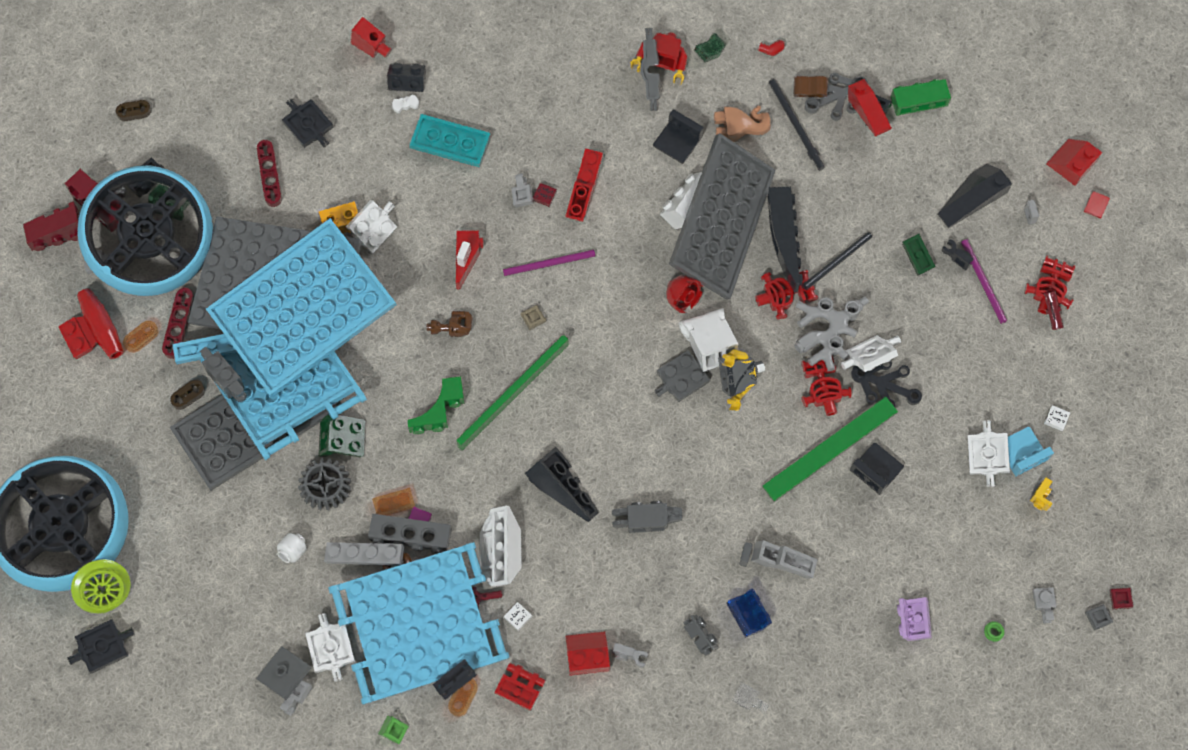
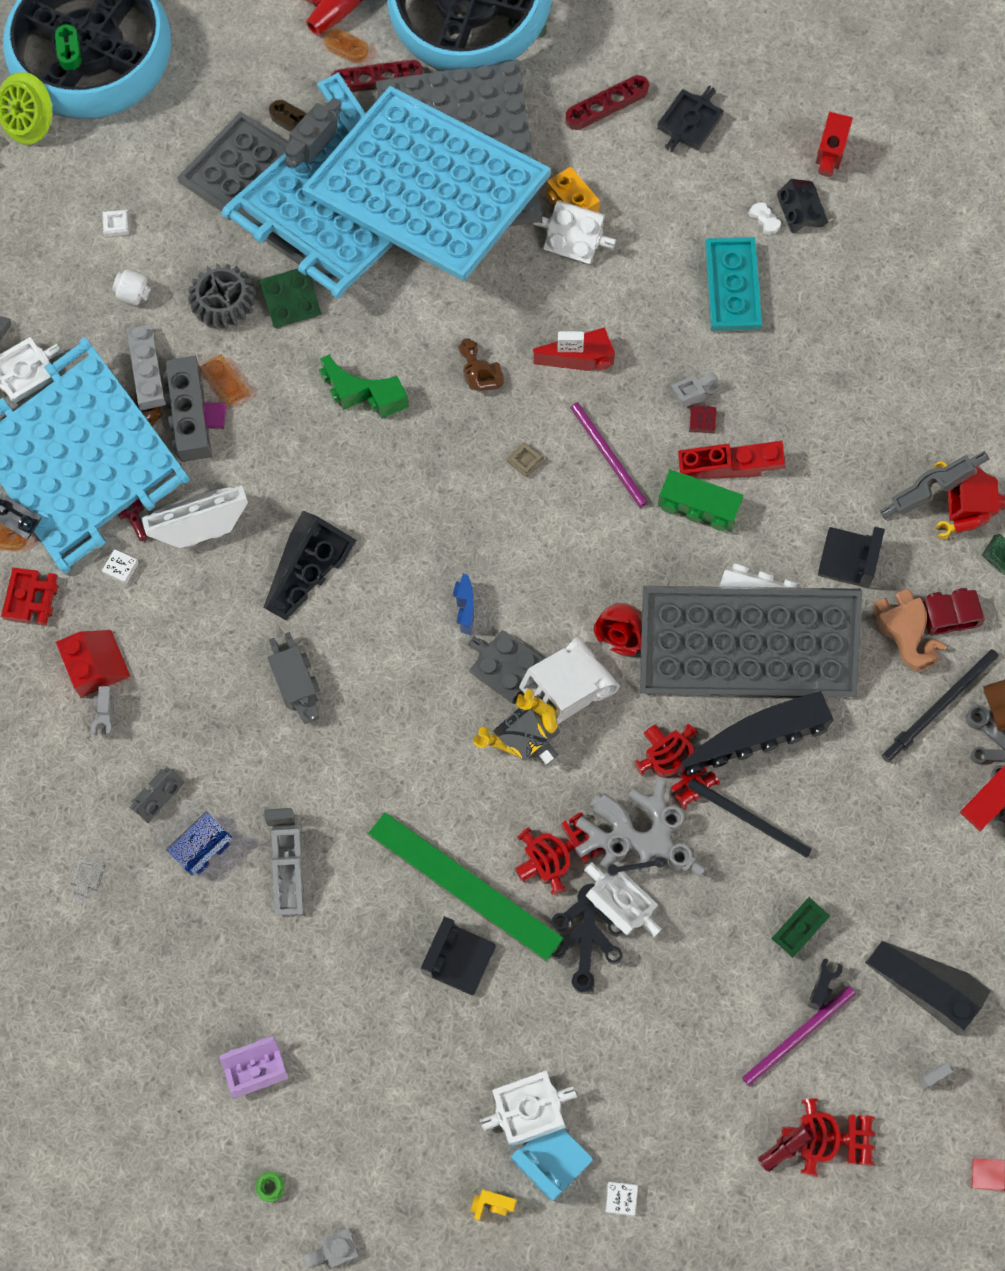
camera: 75 degrees right, 0 degrees up
green tile [456,335,569,451] -> none
none -> green beam [55,25,81,70]
none -> white tile [103,210,129,237]
none -> blue slope [453,574,474,635]
none -> black hinge [607,857,665,876]
none -> green brick [658,469,744,531]
none -> dark red brick [923,588,985,635]

